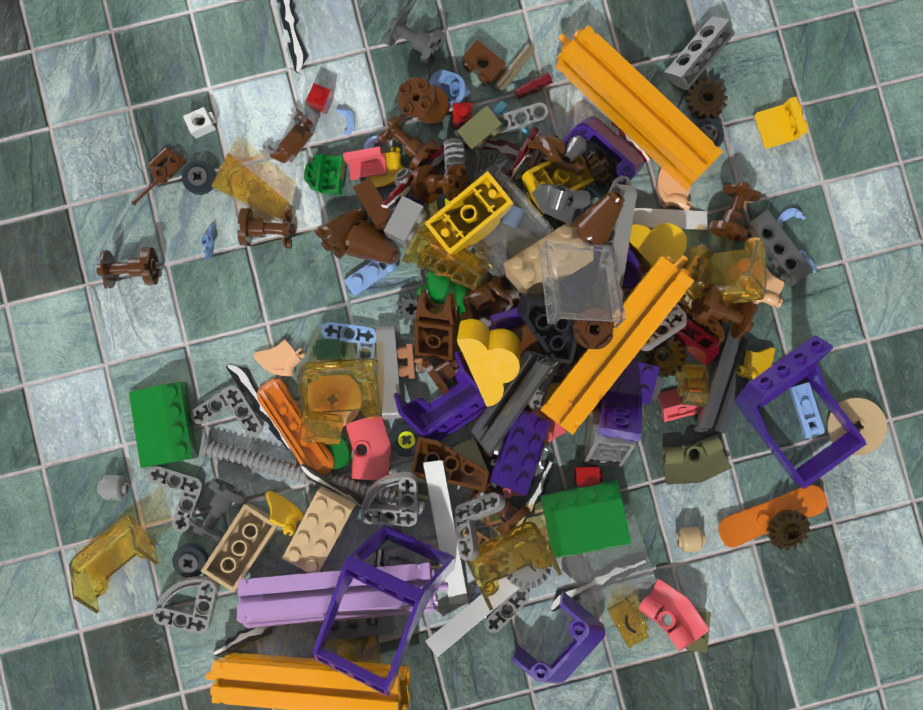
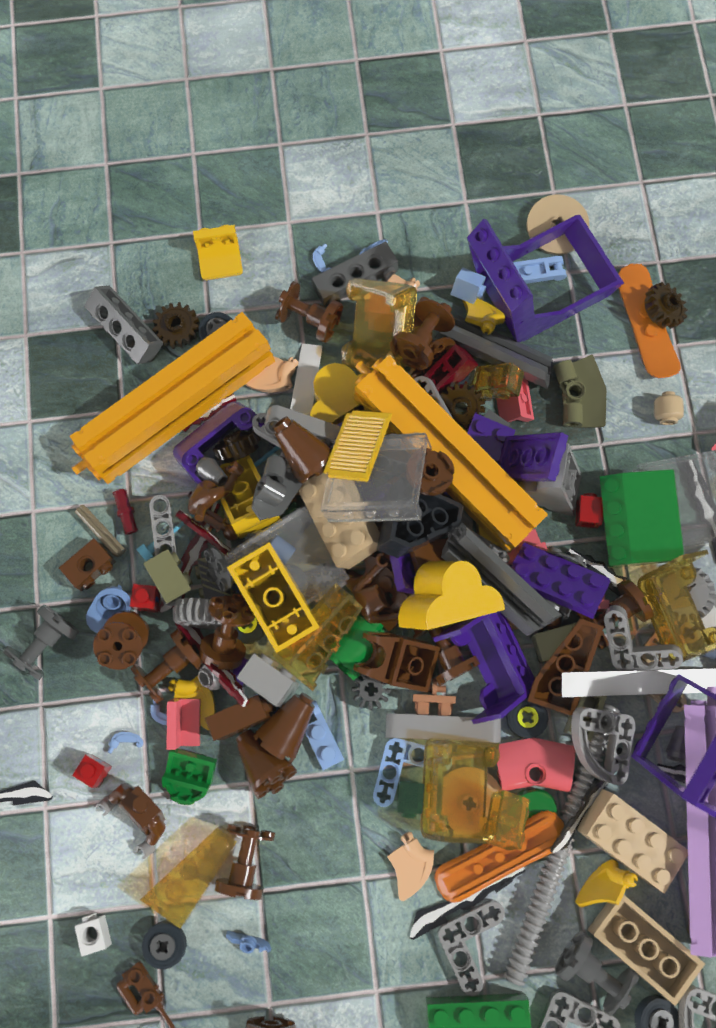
camera: 75 degrees left, 10 degrees down
none -> yellow window [323,410,392,482]
none -> light blue brick [450,267,486,304]

